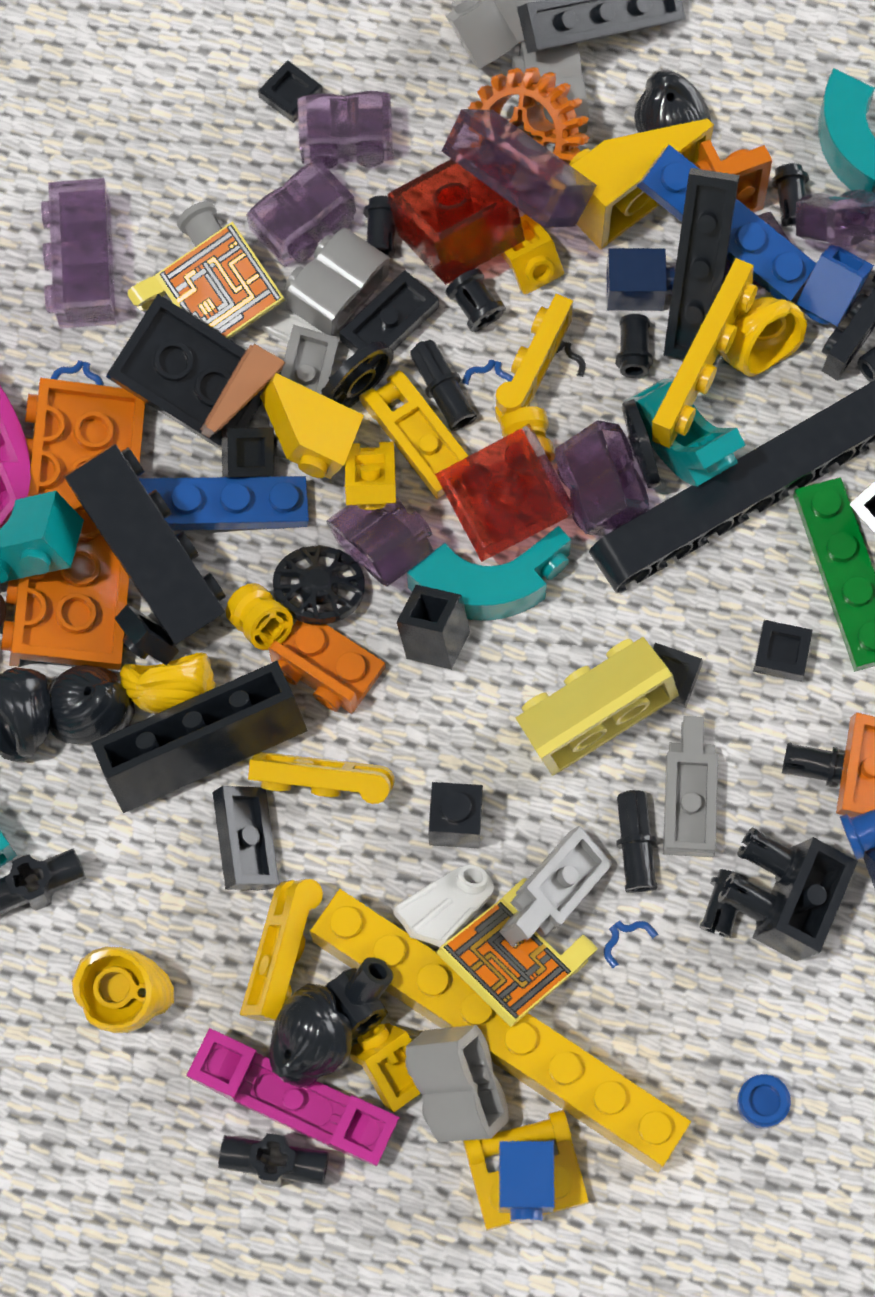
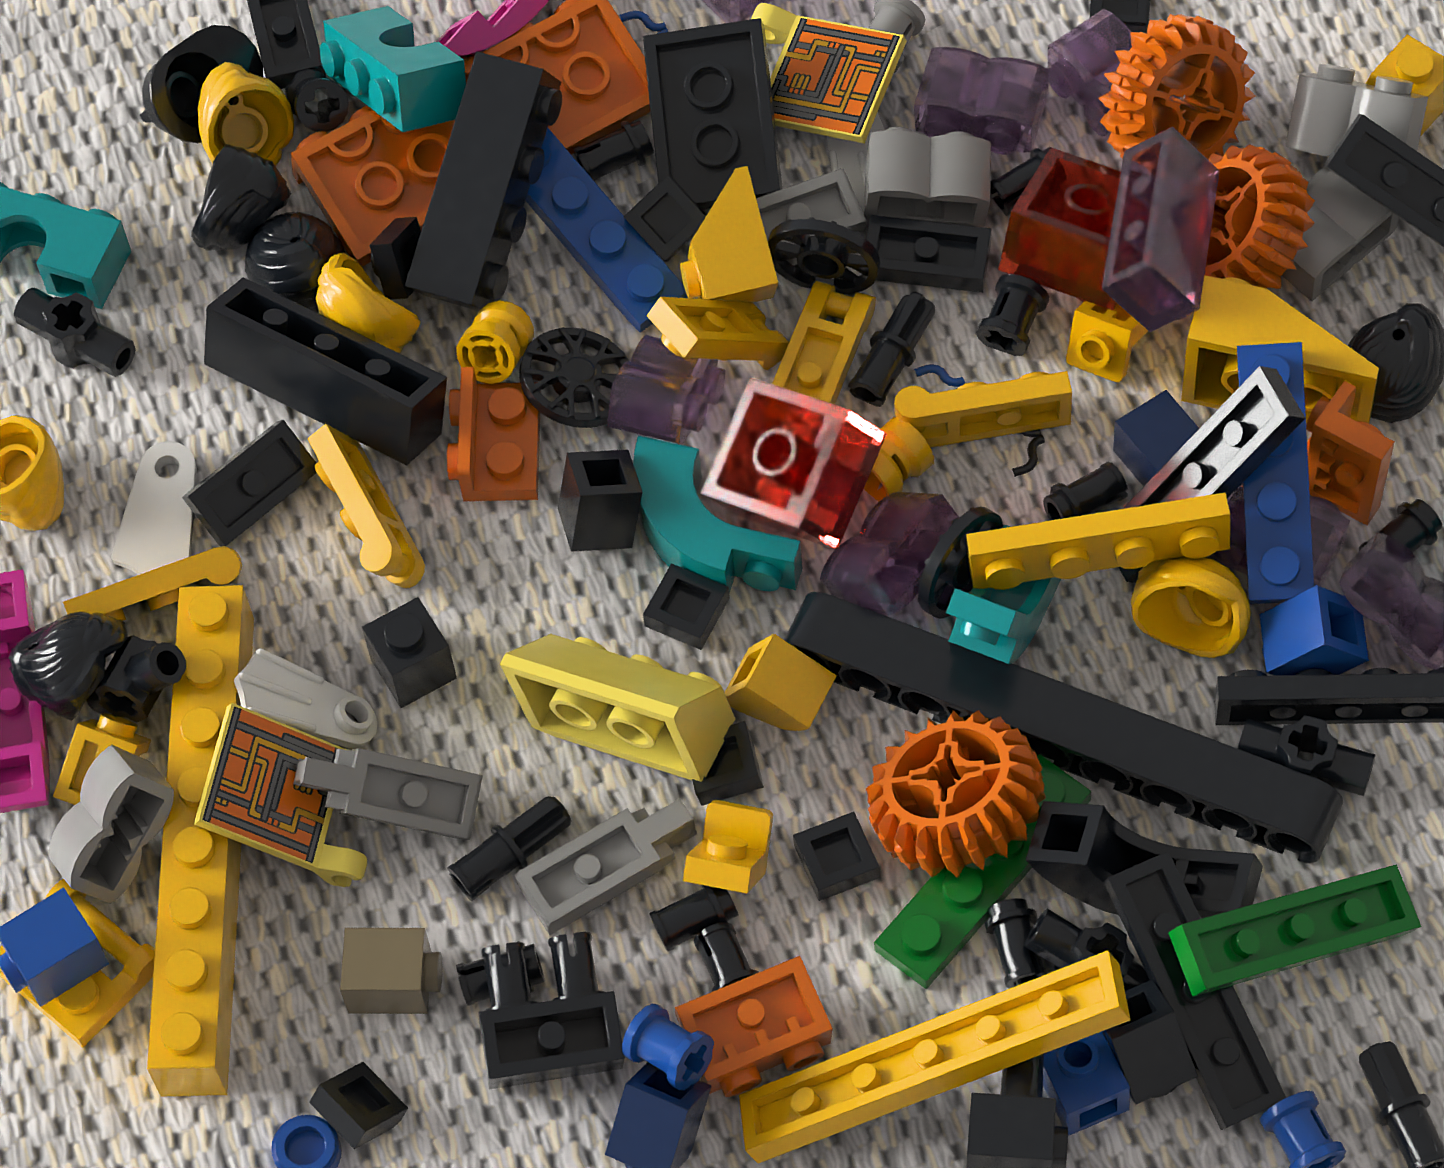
camera: 60 degrees right, 10 degrees down
nougat slope [200,343,285,438] -> none
blue piece [604,920,658,969] -> none
none -> white piece [111,441,197,575]
none -> black plate [309,1062,408,1149]
none -> dark tan brick [340,928,442,1014]
none -> black pin [573,120,654,182]
none -> black plate [643,563,730,650]
none -> black pin [649,885,739,952]
none -> yellow bracket [683,800,773,894]
none -> yellow brick [725,634,837,731]
none -> orange gear [866,710,1046,878]
none -> orange gear [1098,14,1256,180]

